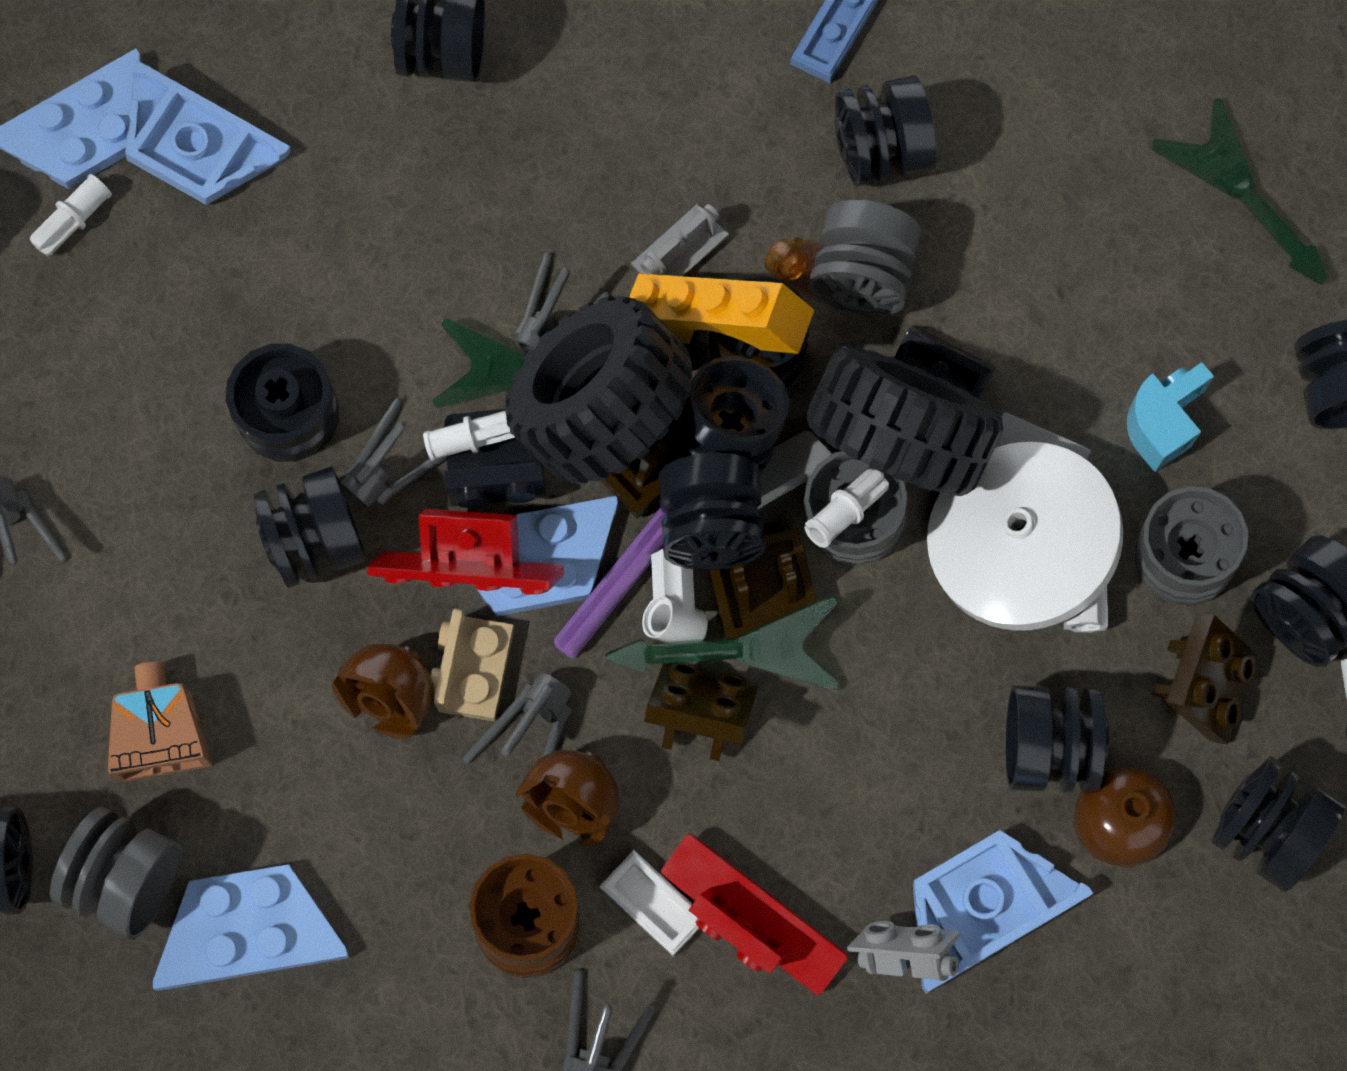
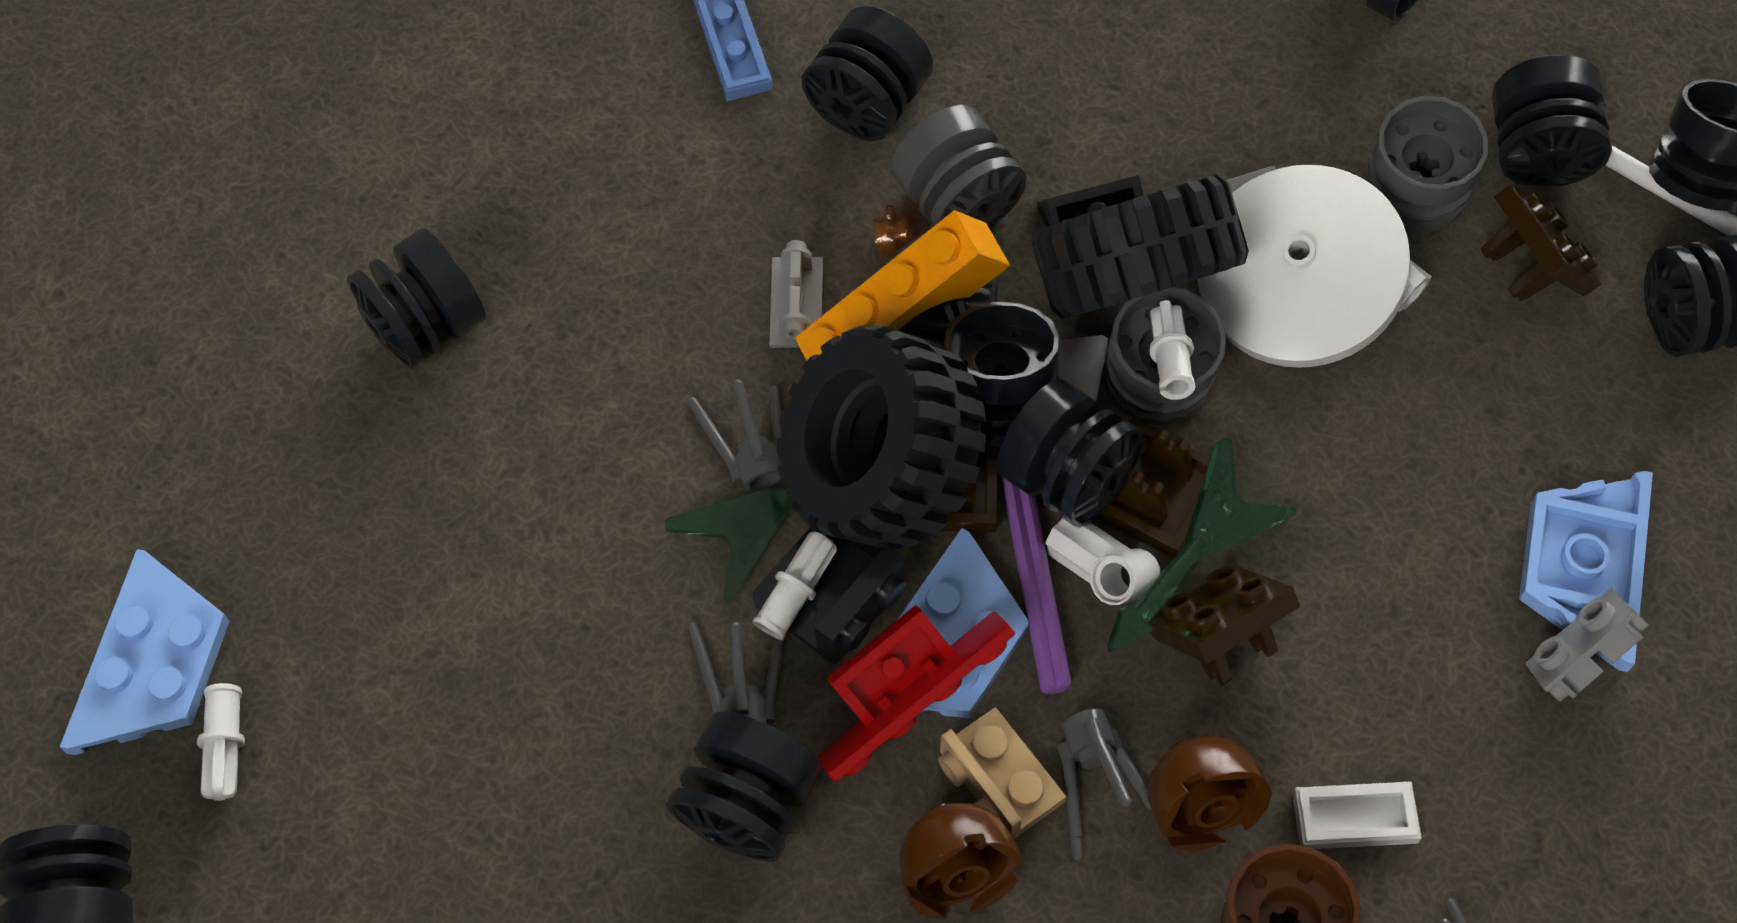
camera: 45 degrees left, 10 degrees down
light blue wing [125,60,290,205] -> none
black wheel [226,343,339,462] -> none
red bracket [661,834,848,995] -> none
black wheel [1006,685,1109,793] -> none
reddish brown cylinder [1073,766,1176,868] -> none
medium azure brick [1127,362,1214,472] -> none

